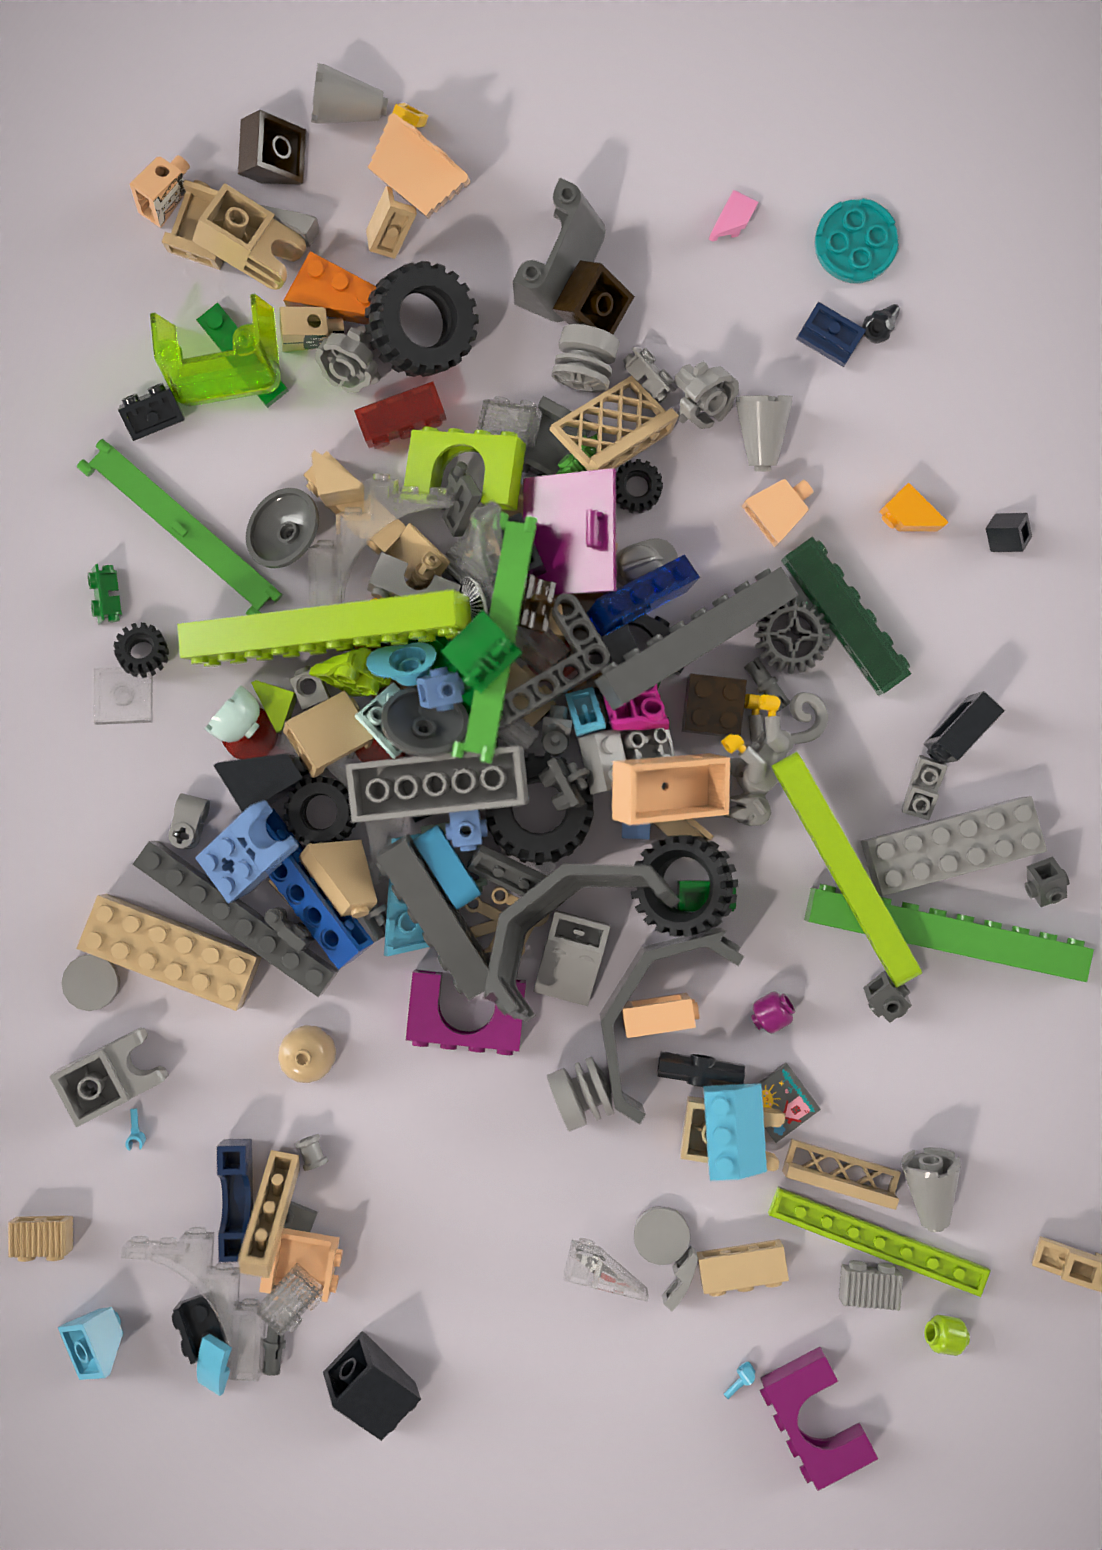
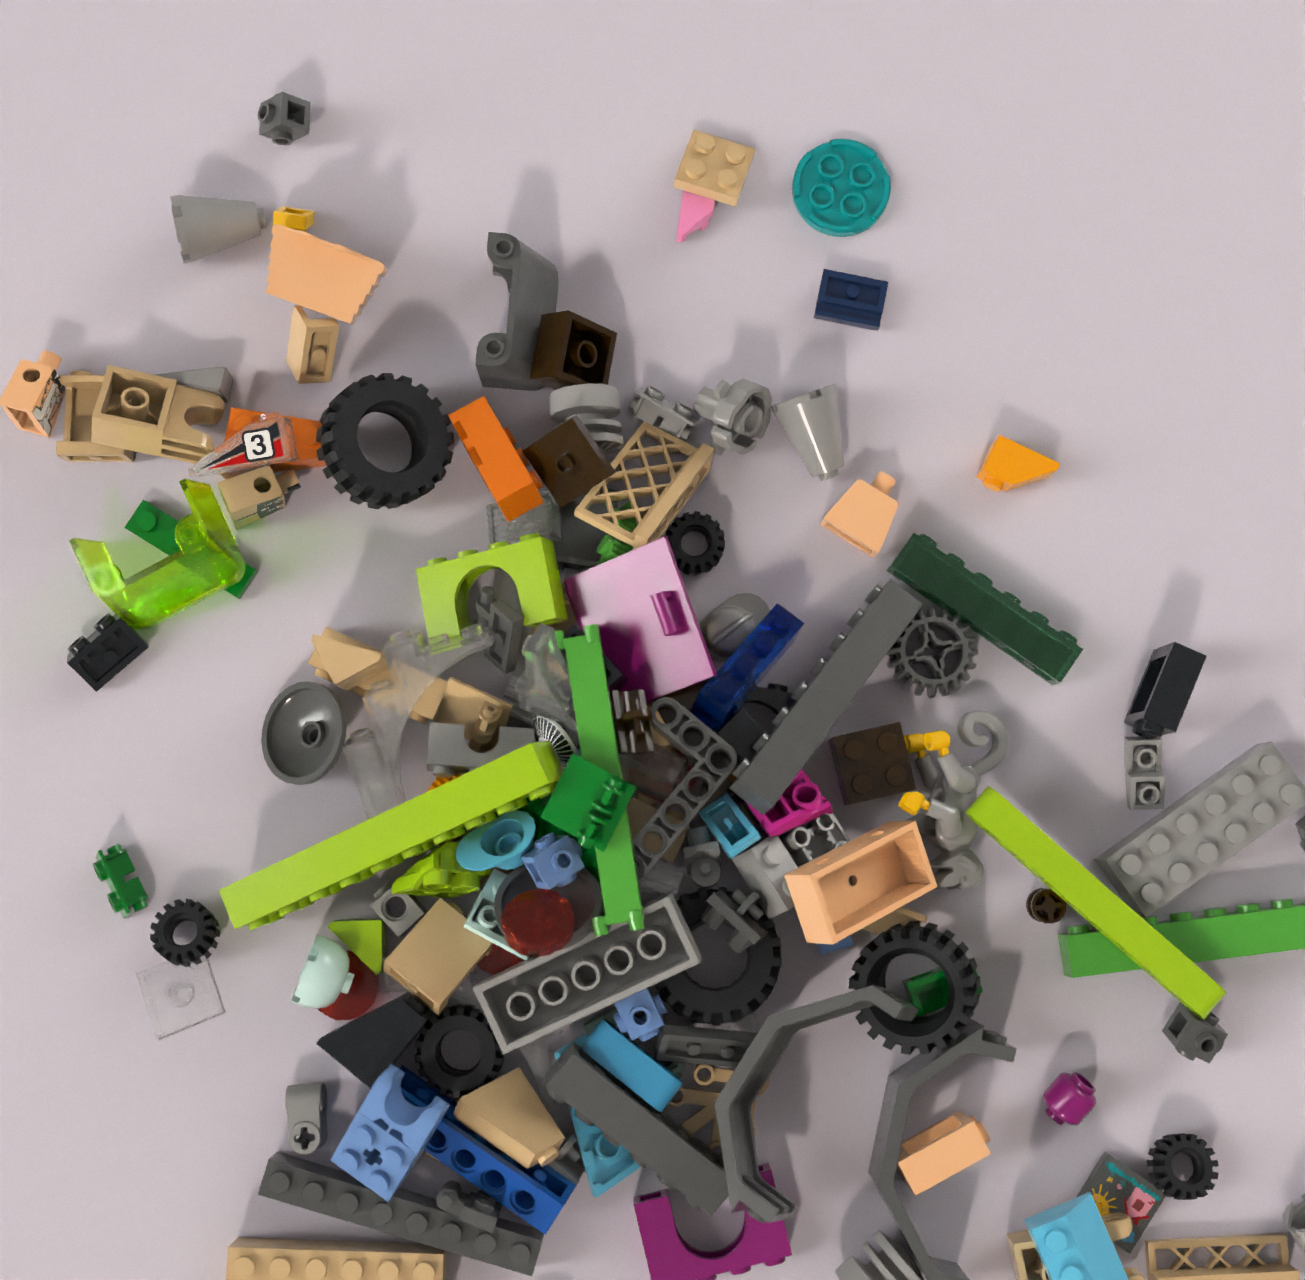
camera: 20 degrees left, 5 degrees down
bright green piece [77,439,282,615] -> none
dark brown slope [238,110,306,185] -> none
light grey piece [315,325,381,393] -> none
clear red brick [354,381,447,449] -> none
light grey slope [533,910,610,1006] -> none
black piece [657,1052,745,1087] -> none
dark grey pin [744,657,791,713] -> none
black animal [862,304,900,344] -> none
black panel [985,513,1032,552] -> none
none -> slope [188,412,299,478]
none -> dark grey brick [258,92,311,145]
none -> orange wedge [448,396,544,522]
none -> clear red tile [501,889,575,956]
none -> dark brown plate [522,414,615,507]
none -> tan plate [673,129,755,207]
none -> dark brown wheel [1026,888,1066,924]
none -> black tyre [1147,1133,1219,1200]

